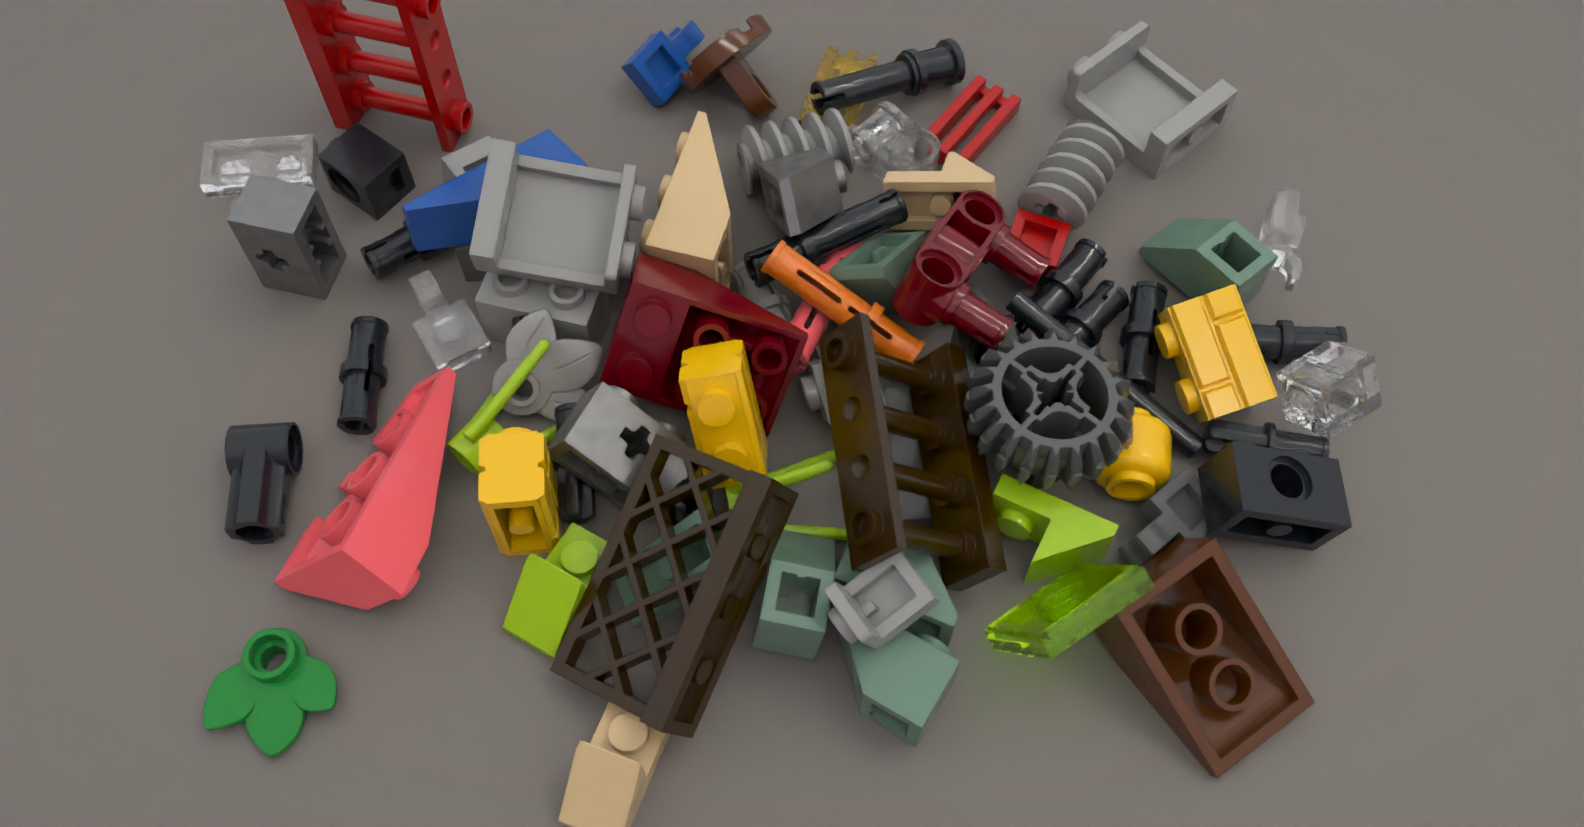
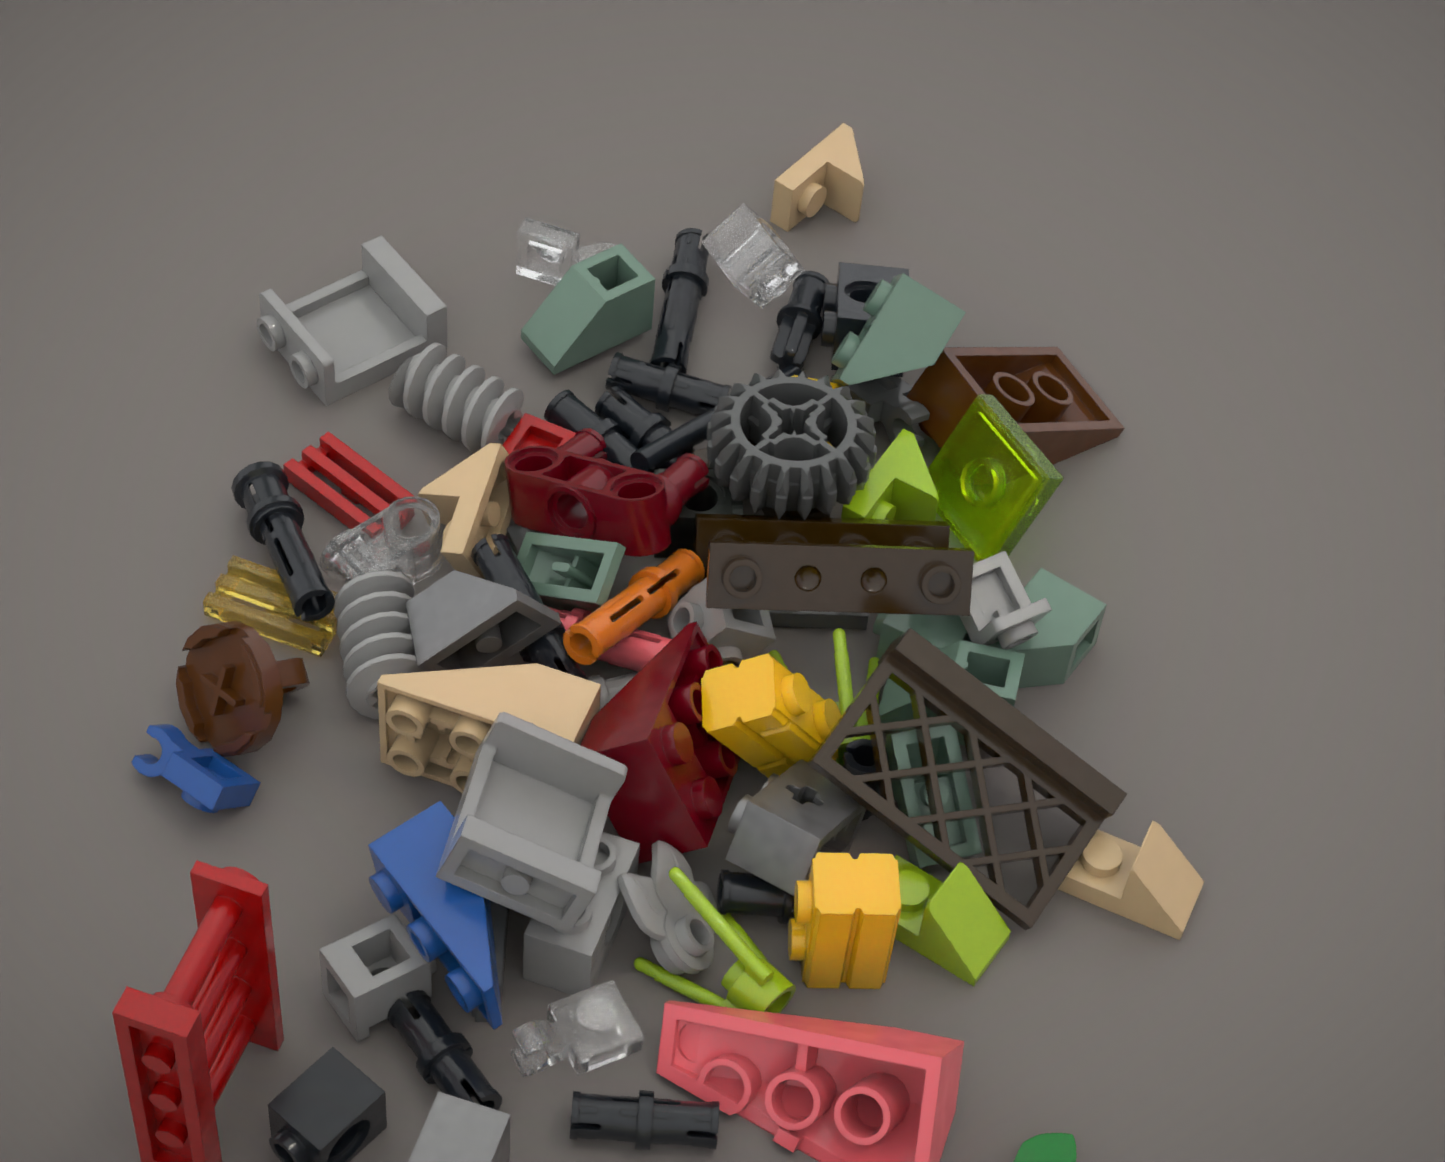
camera: 90 degrees left, 10 degrees down
yellow brick [1154,284,1278,424] -> none
none -> tan slope [770,123,864,232]
none -> sand green slope [831,273,966,386]

